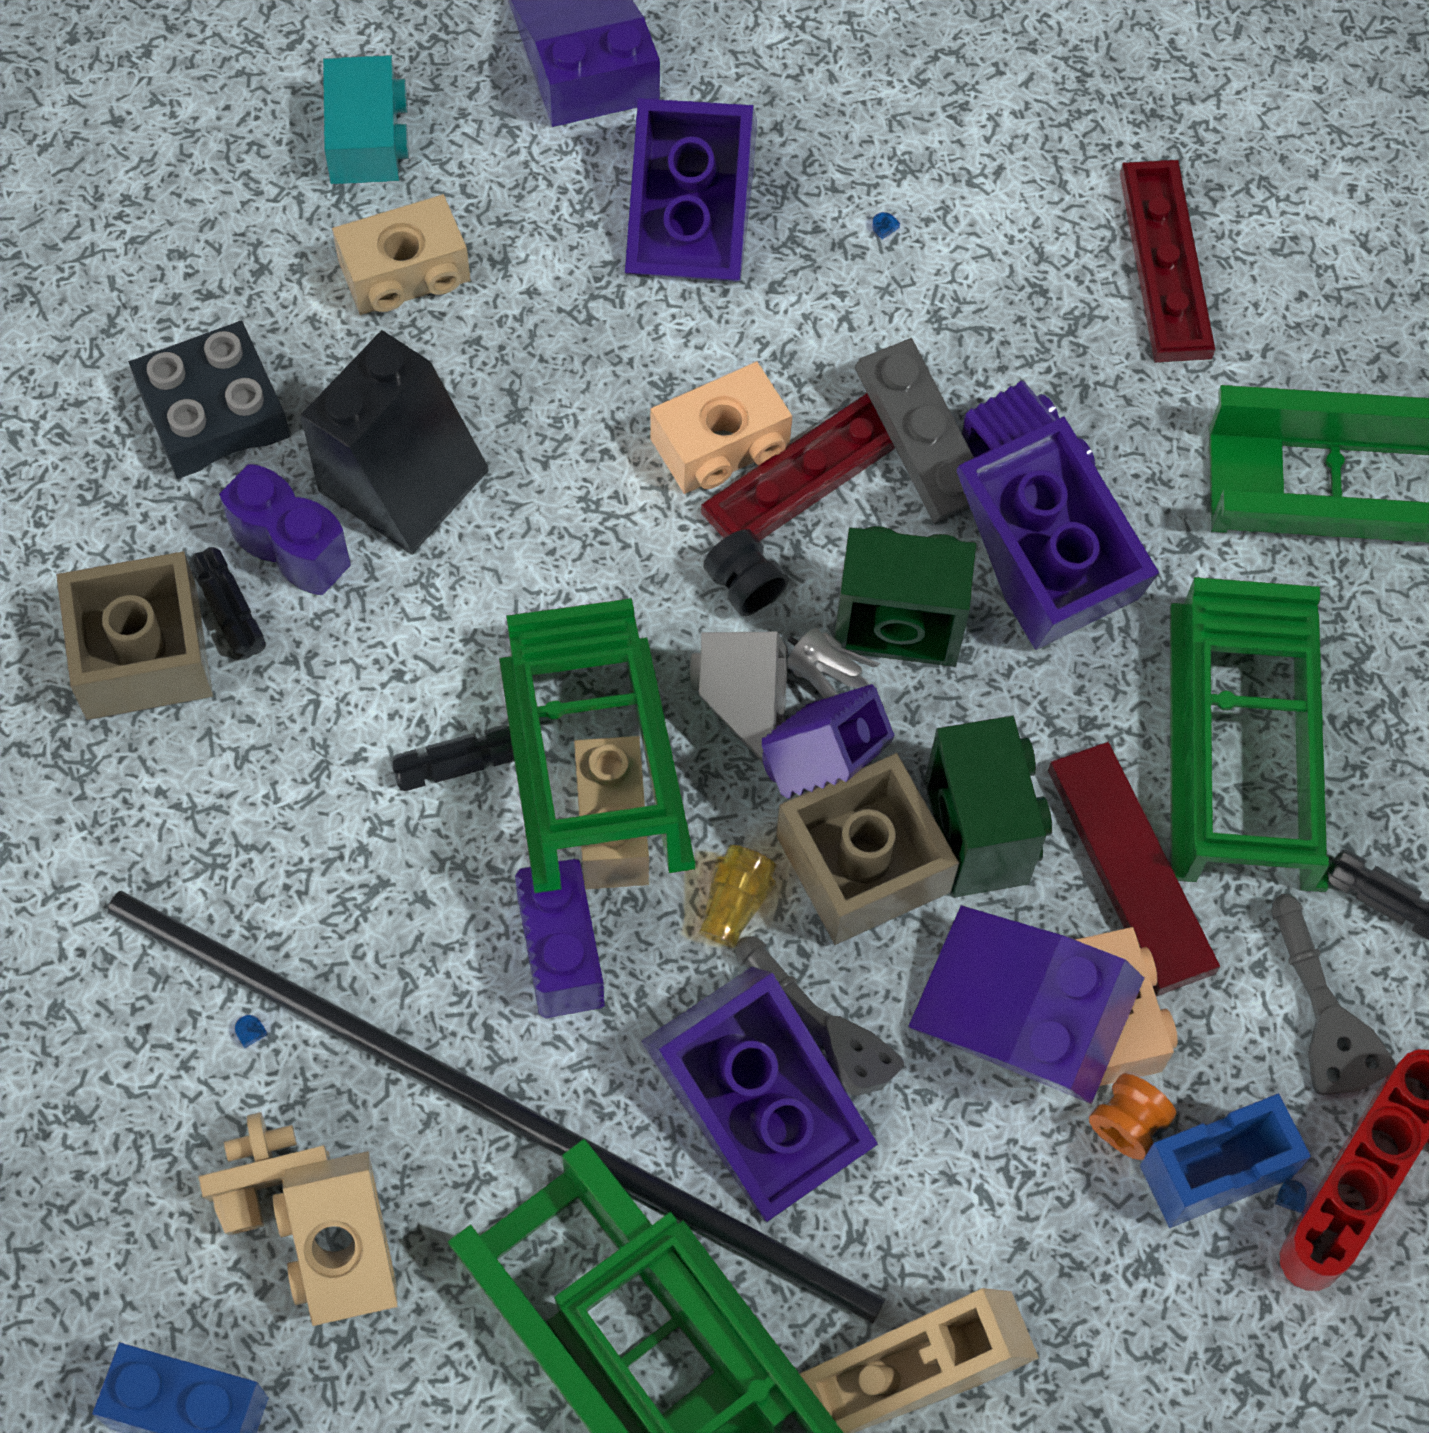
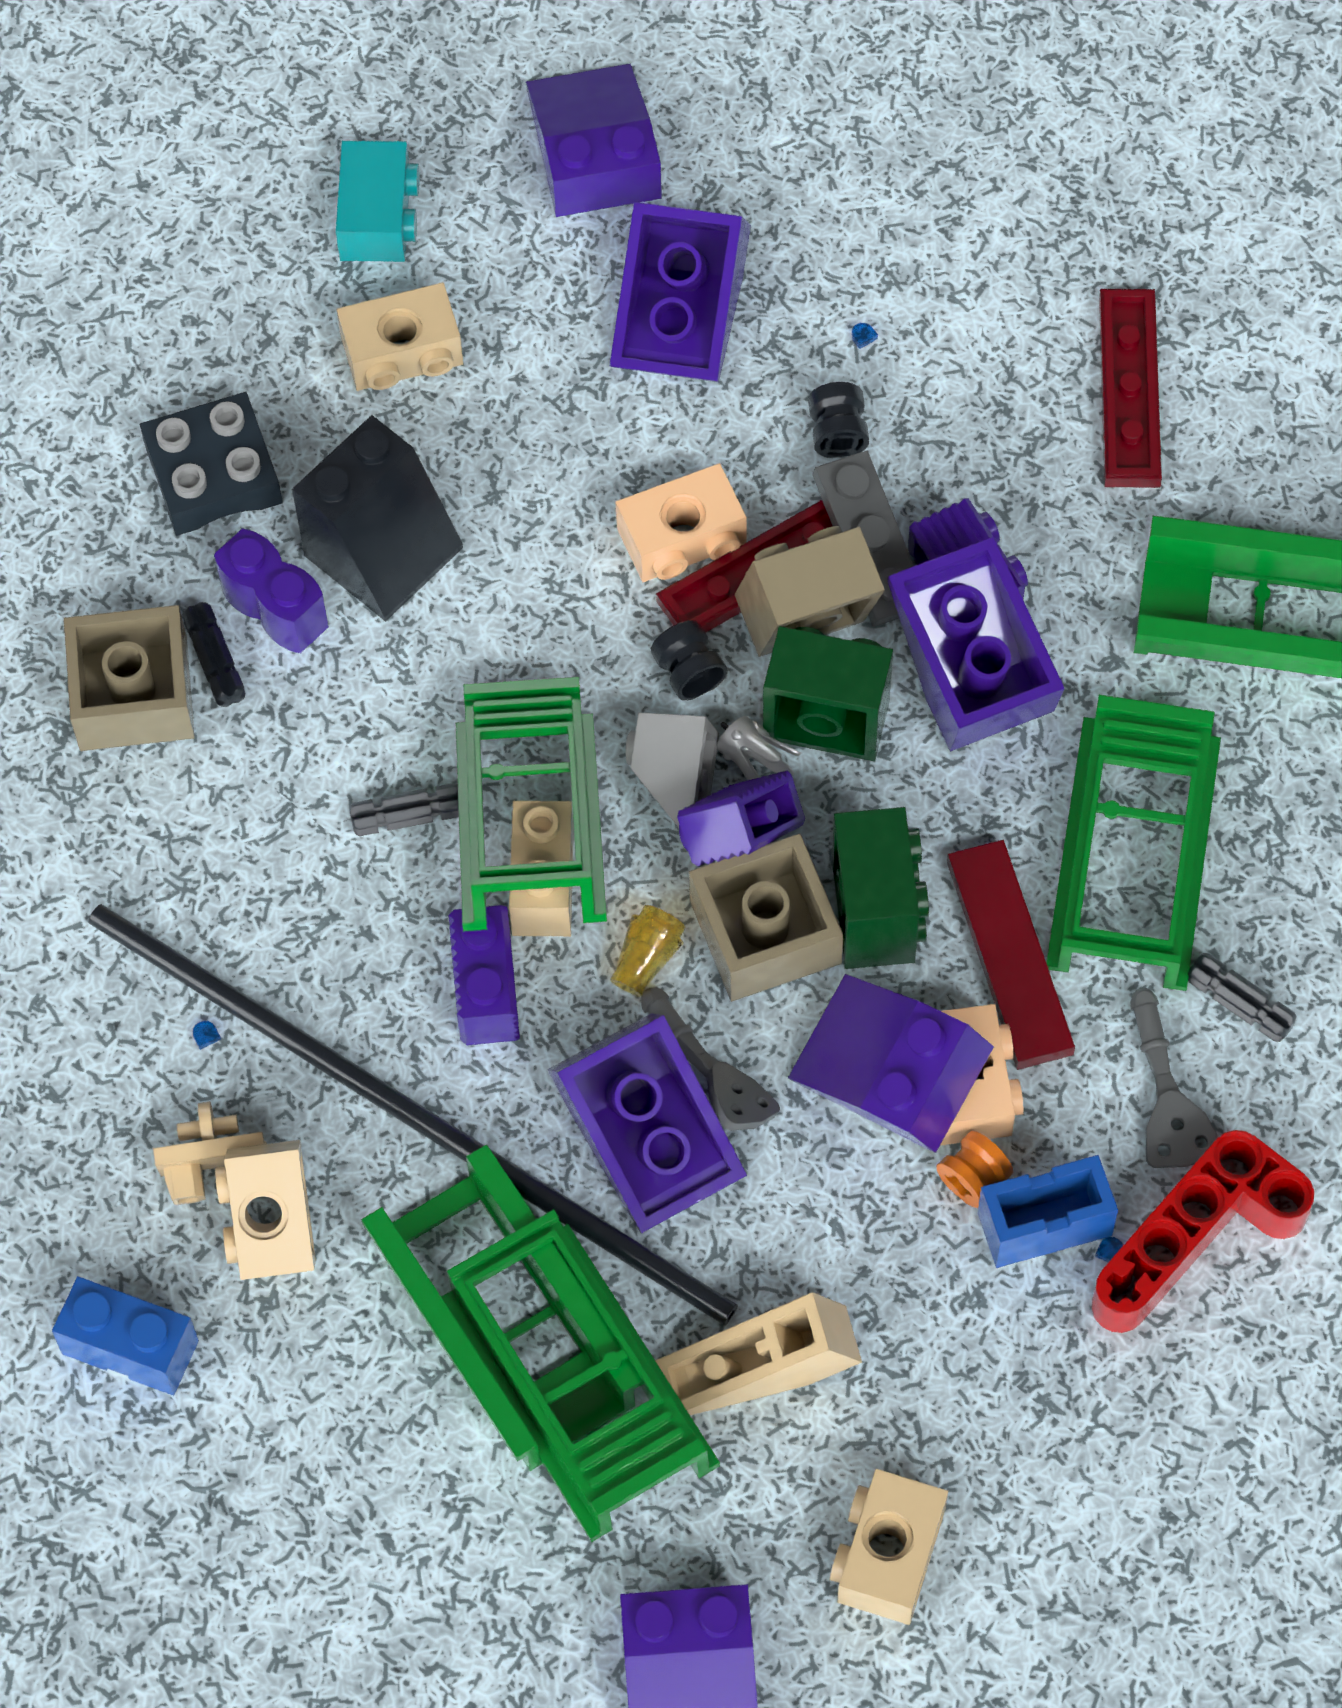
camera: 10 degrees right, 0 degrees up
none -> dark tan brick [735,526,885,657]
none -> black wheel [808,382,869,458]

